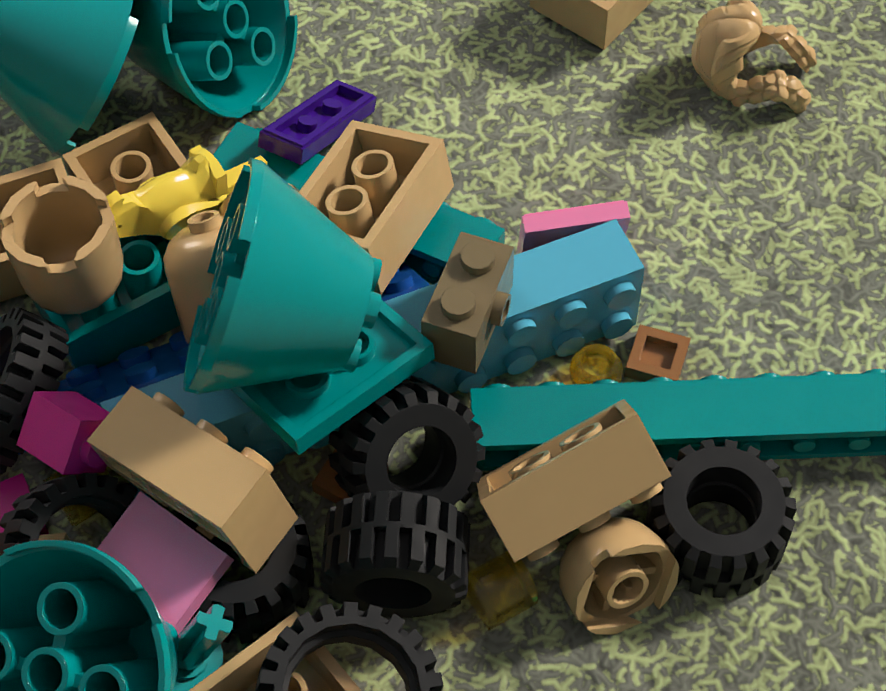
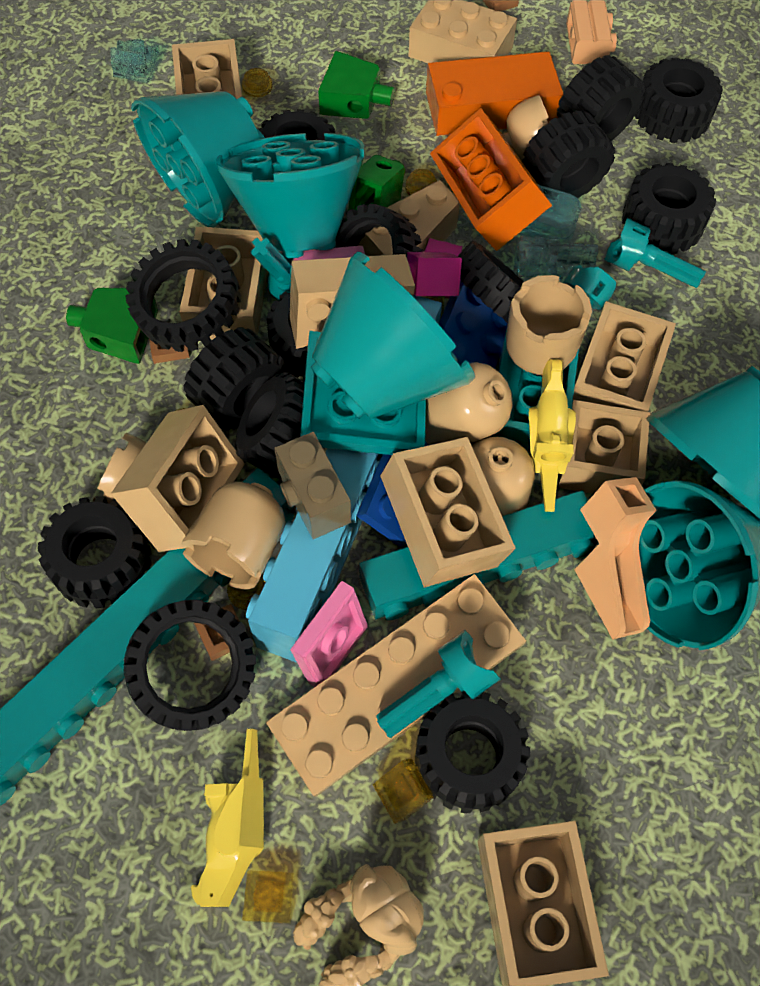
camera: 130 degrees right, 5 degrees up
dark purple tile [258,80,377,165] -> none
none -> black tyre [124,600,256,731]
none -> tan cylinder [181,482,286,590]
none -> light yellow animal [191,729,264,907]
none -> clear yellow plate [242,870,295,924]
none -> tan plate [266,574,526,797]
none -> clear yellow plate [372,758,434,824]
none -> teal piece [376,630,501,738]
none -> black tyre [415,691,530,813]
none -> light nougat arch [574,477,657,640]

